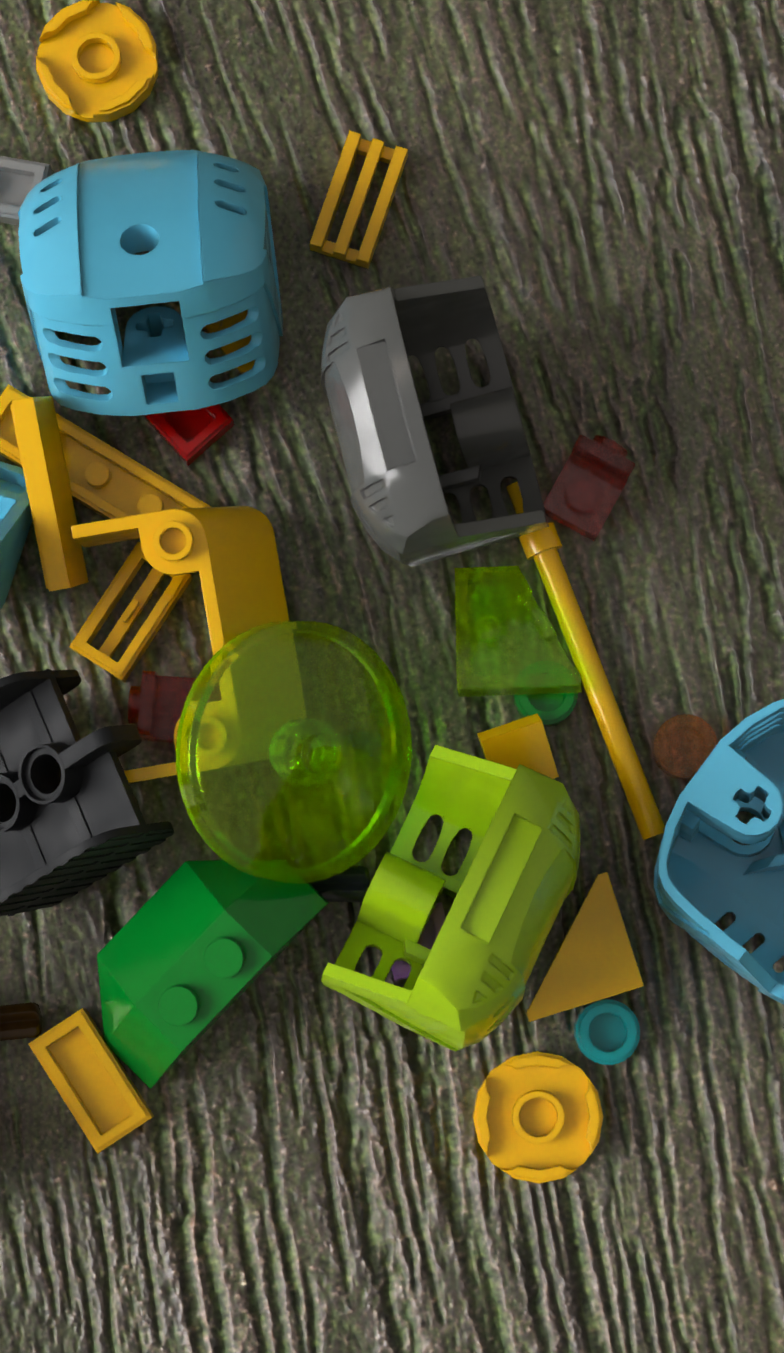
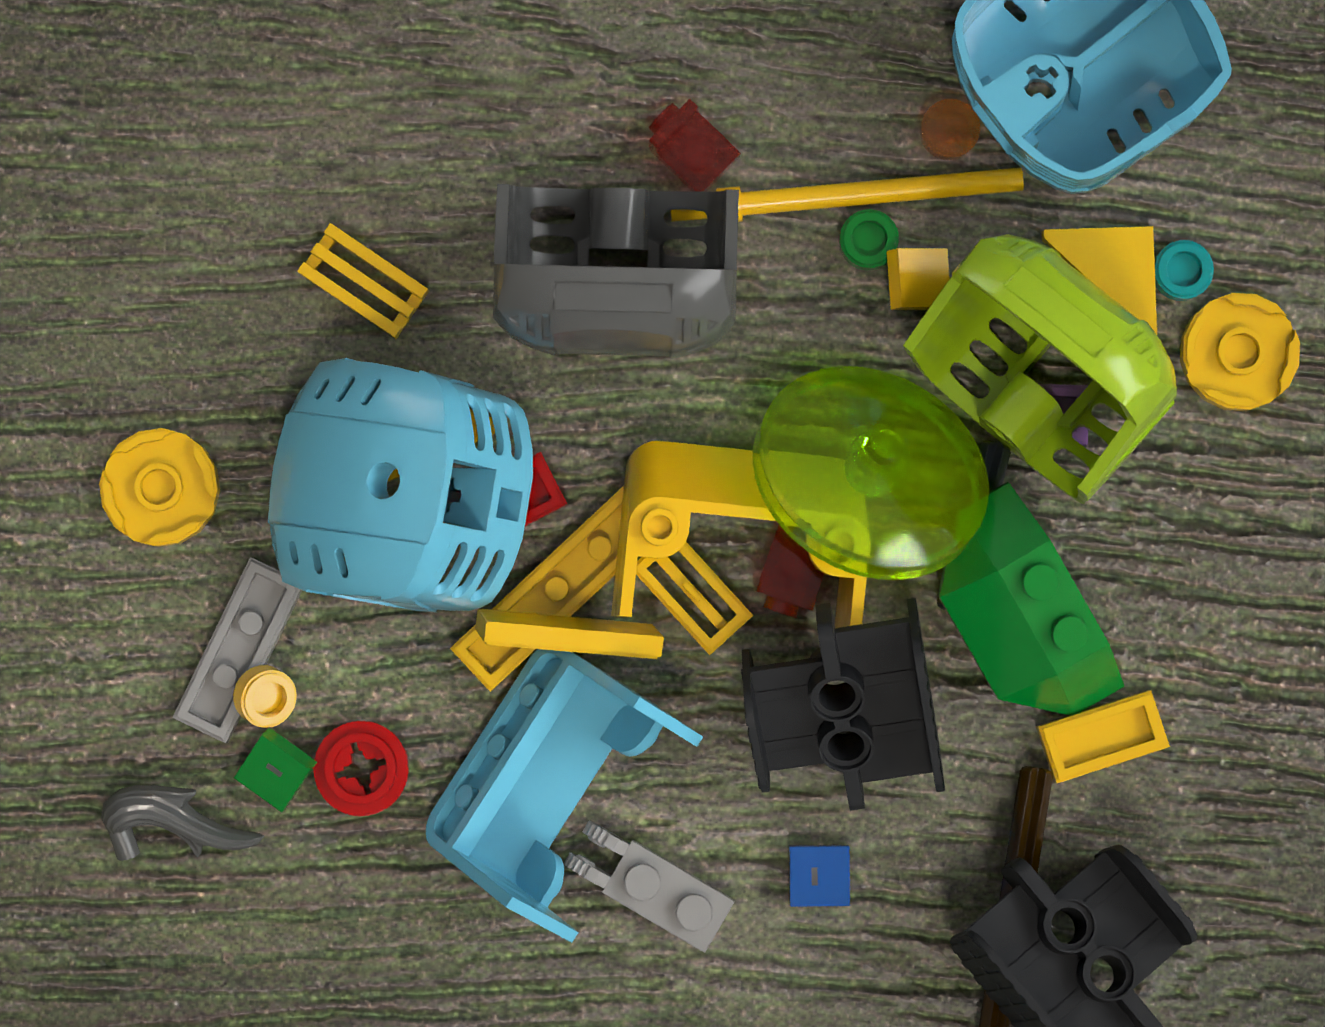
camera: 75 degrees left, 5 degrees up
clear neon green wing [455,566,582,697] -> none

